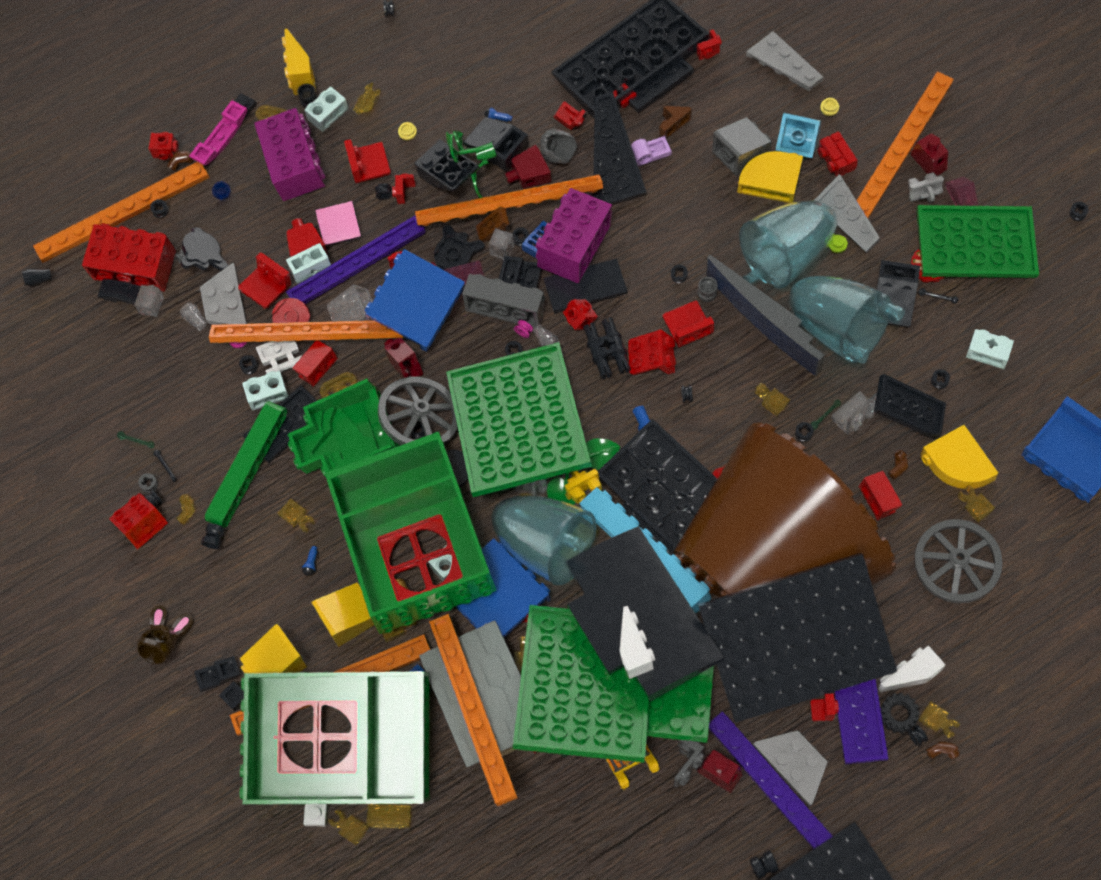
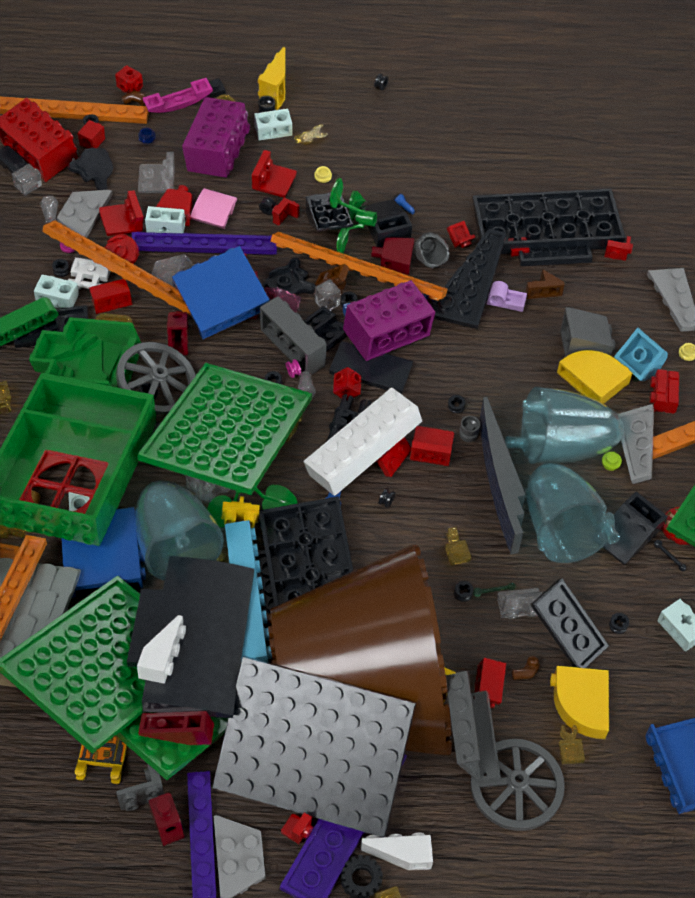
camera: 25 degrees right, 10 degrees down
none -> red brick [78,120,106,149]
none -> clear bracket [138,152,175,193]
none -> dark red slope [138,711,214,745]
none -> white brick [304,387,422,496]
none -> dark grey panel [446,671,501,782]

